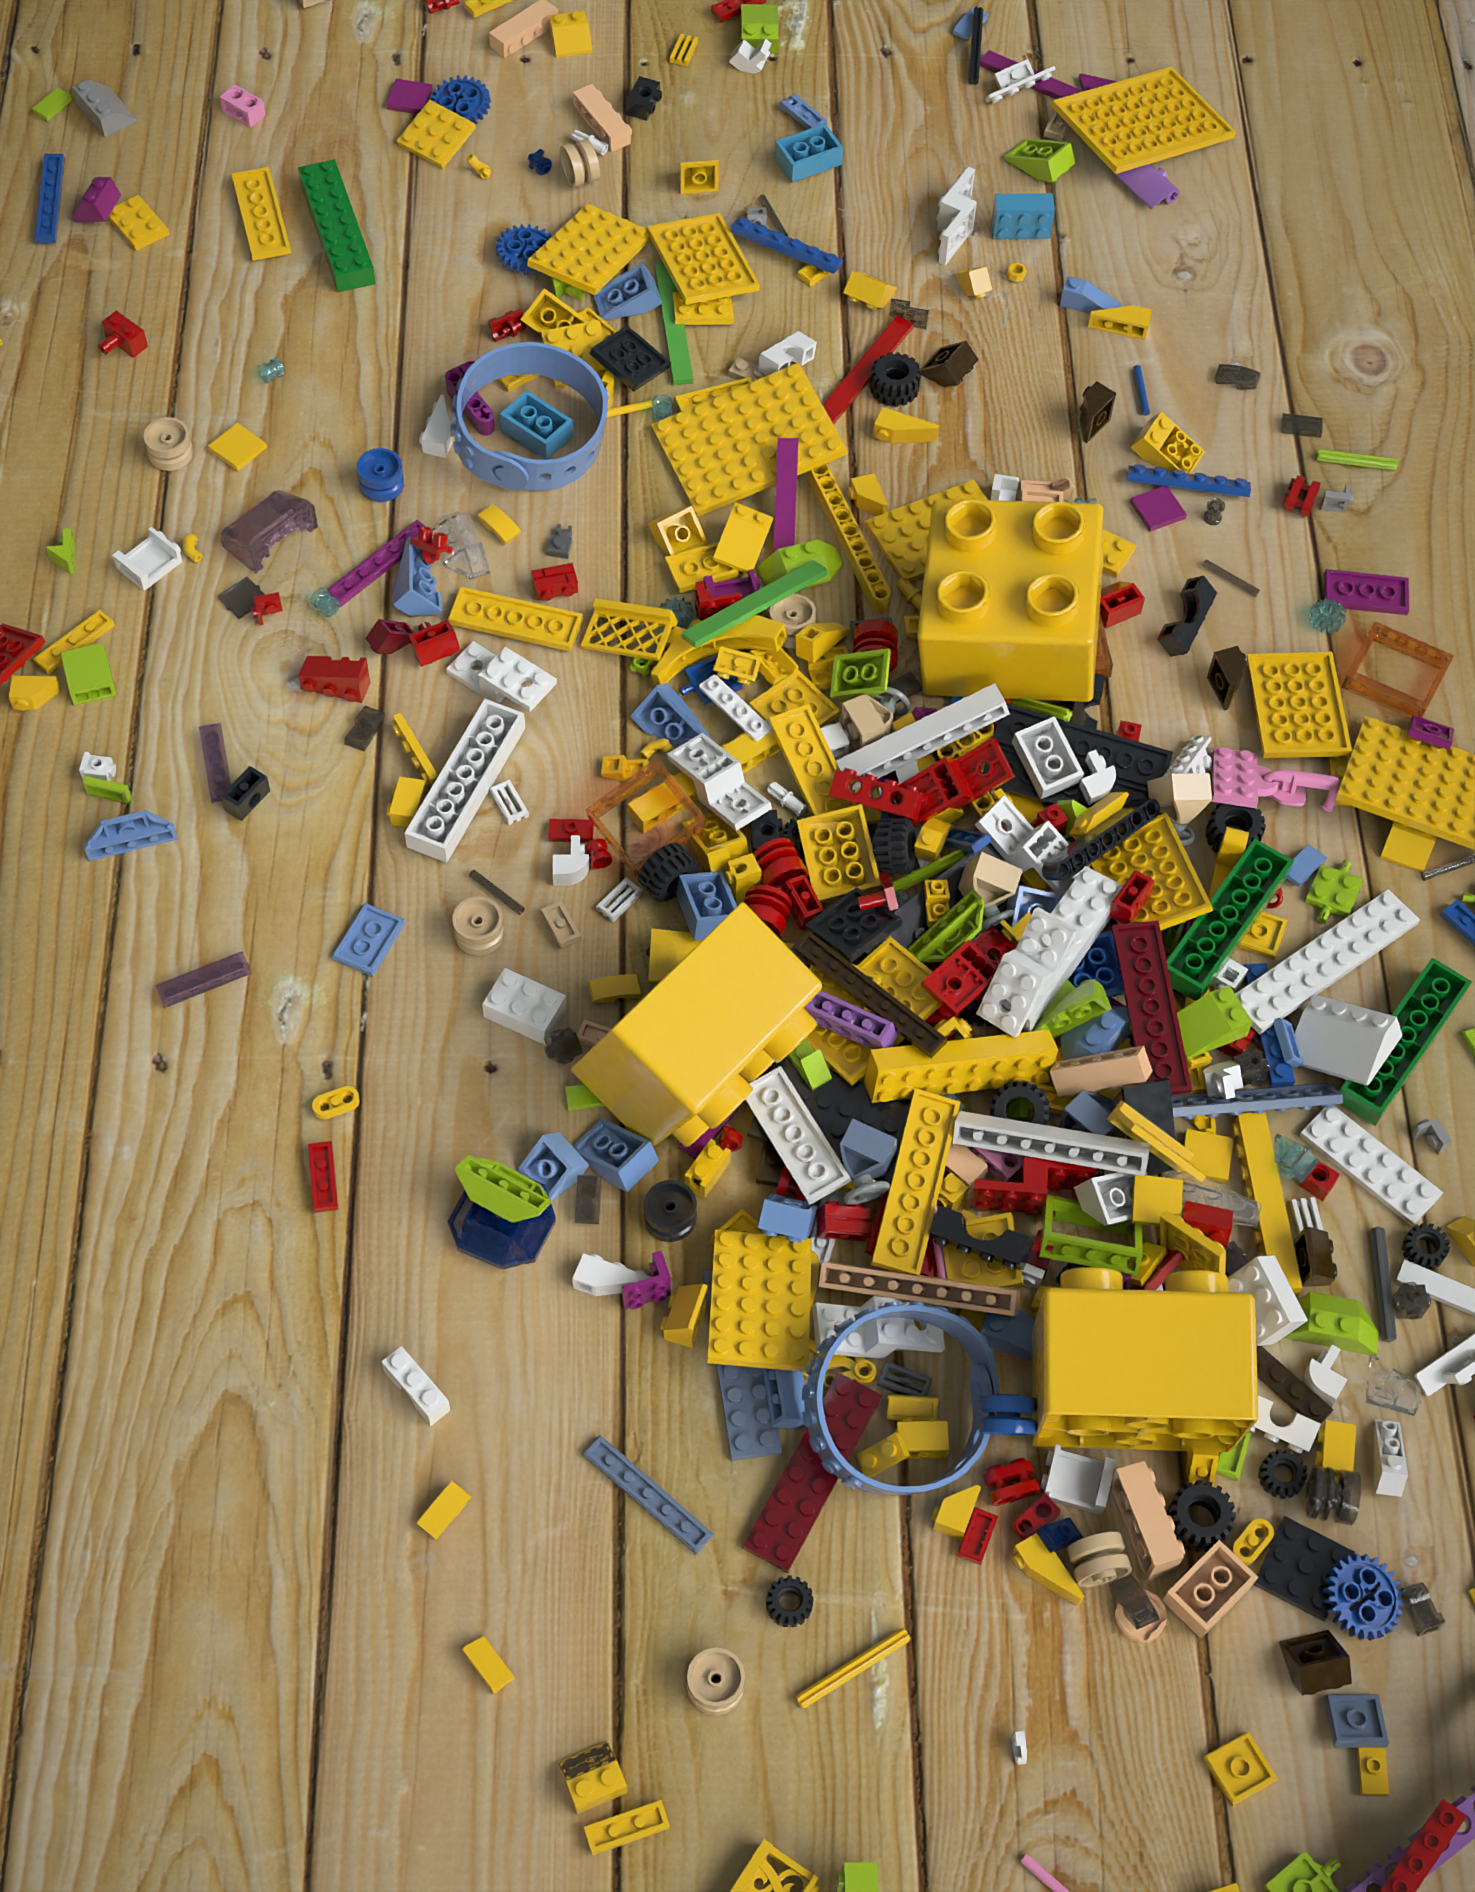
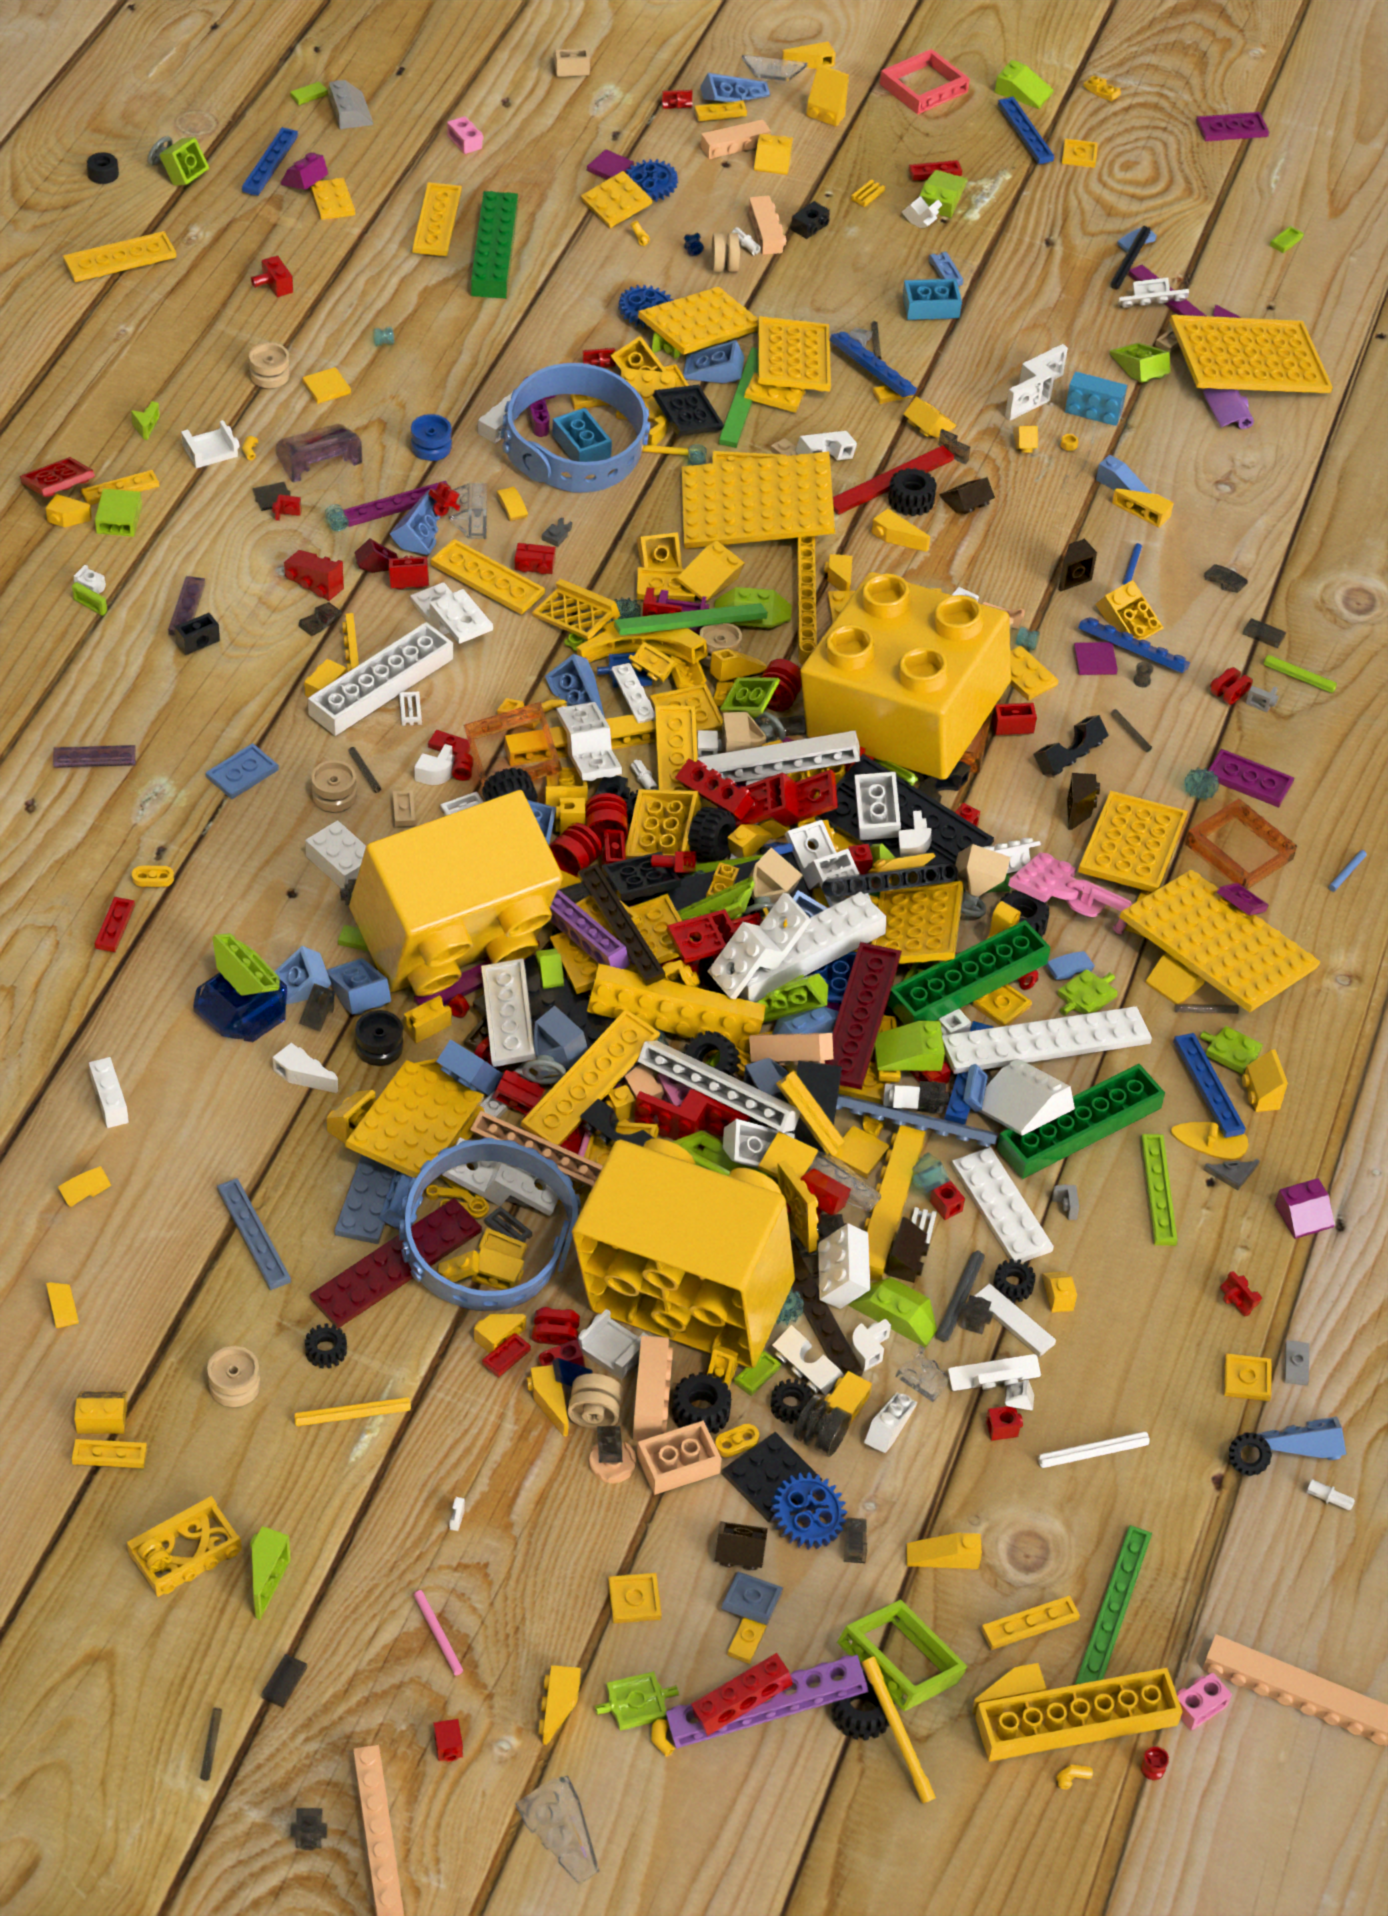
camera: 20 degrees right, 10 degrees down
medium blue wedge [84,810,178,862] -> none
magenta bracket [622,1250,671,1309] -> none
yellow slope [678,160,719,194] -> none
magenta tile [773,438,799,553] -> none
blue wheel [979,1394,1037,1435] -> none
red brick [1109,870,1155,924] -> none

